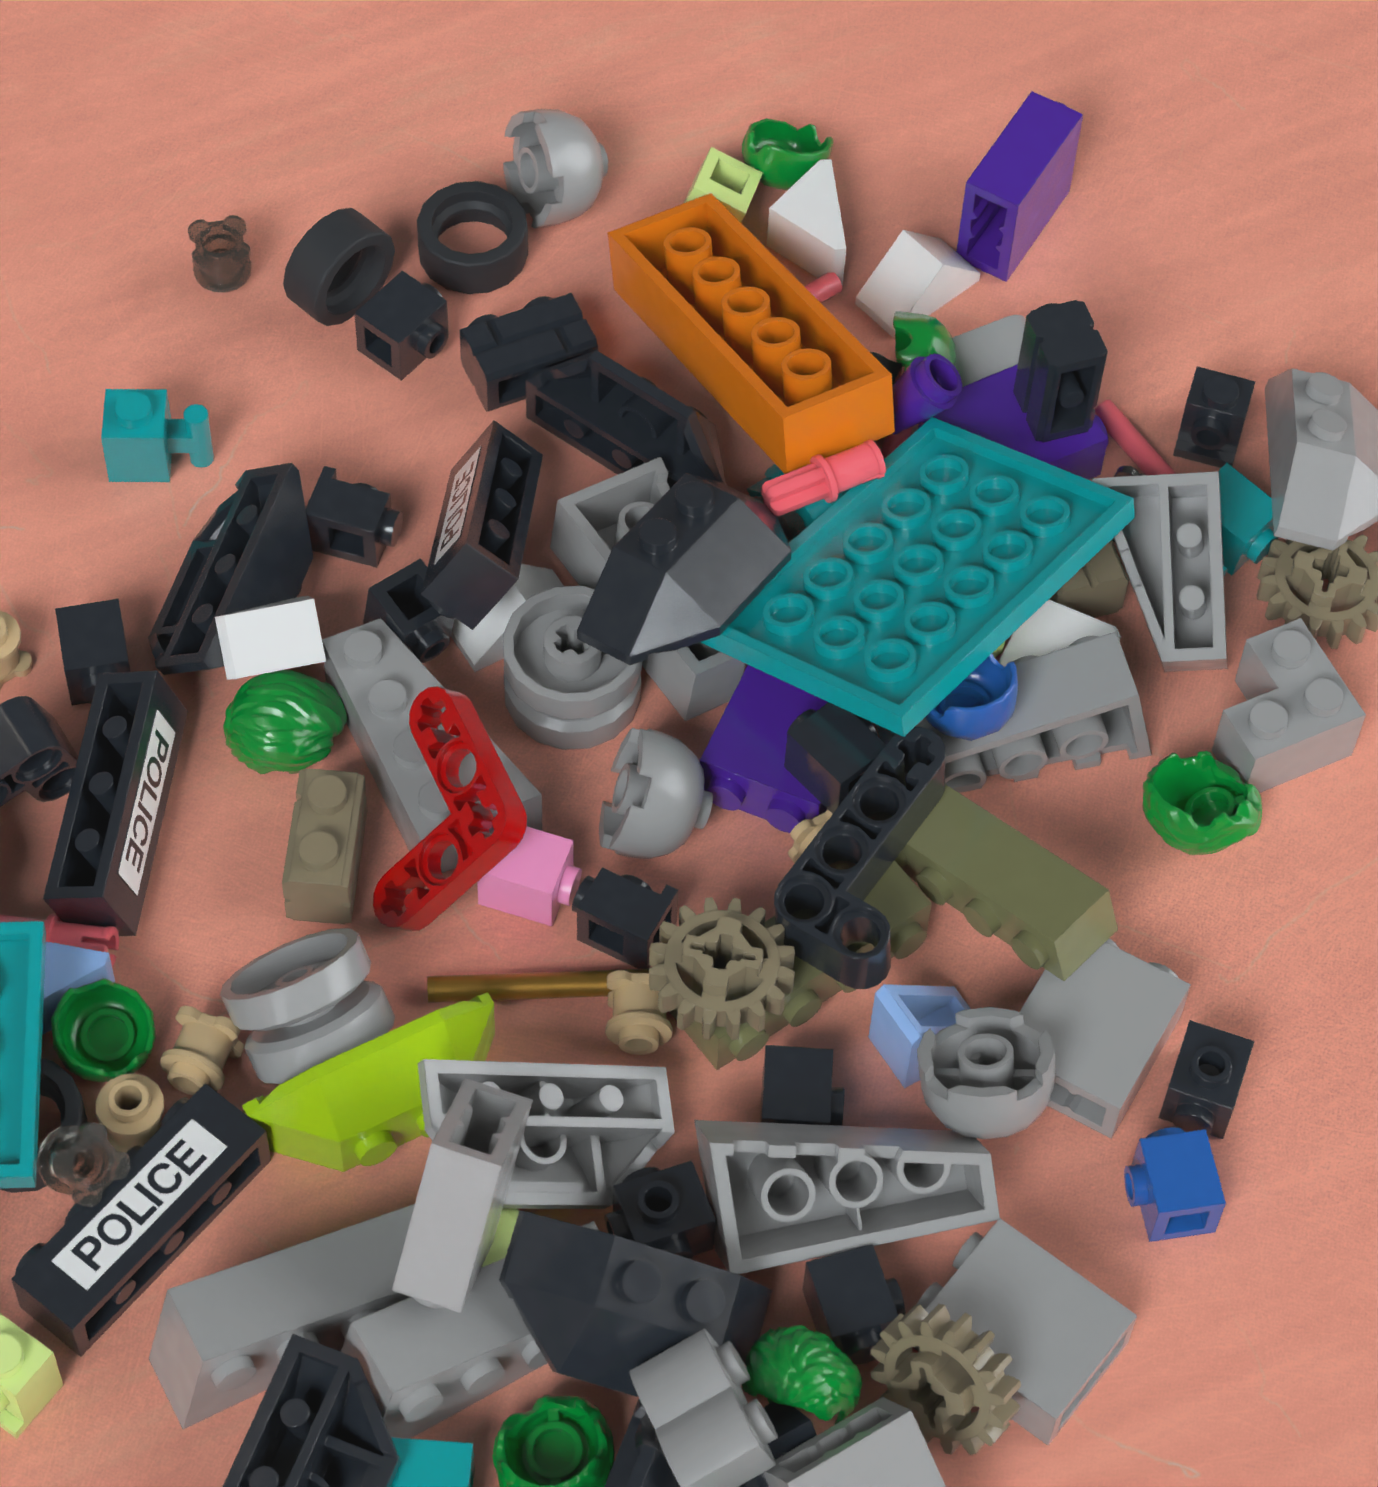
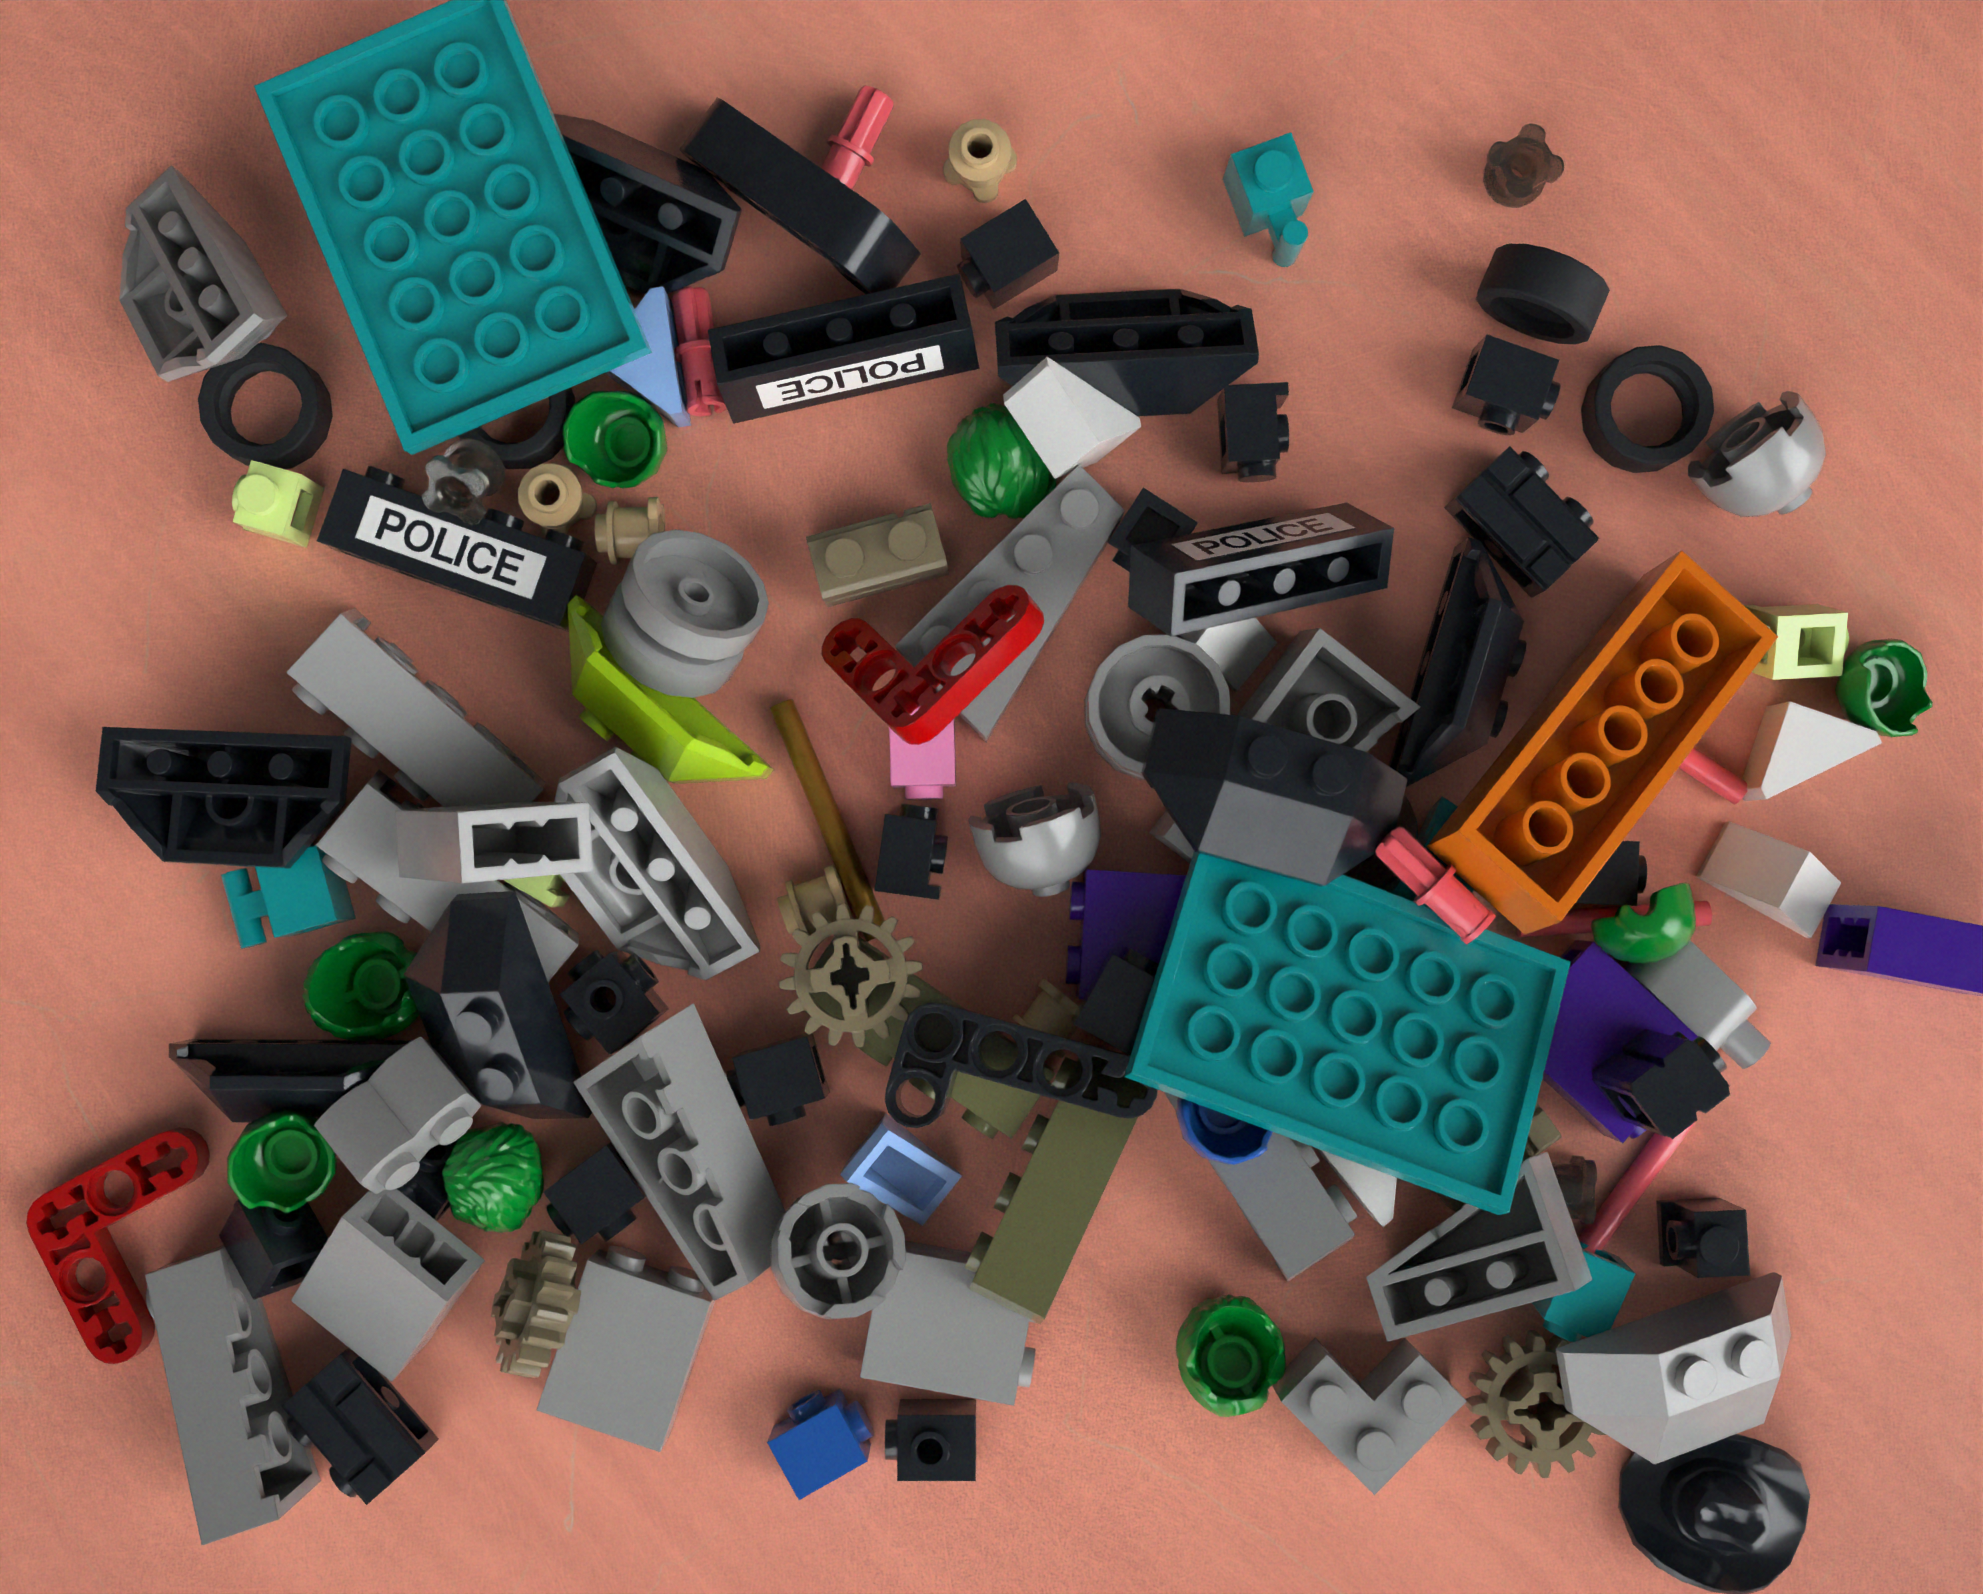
camera: 70 degrees right, 30 degrees up
dark purple cone [892,354,962,435] -> none

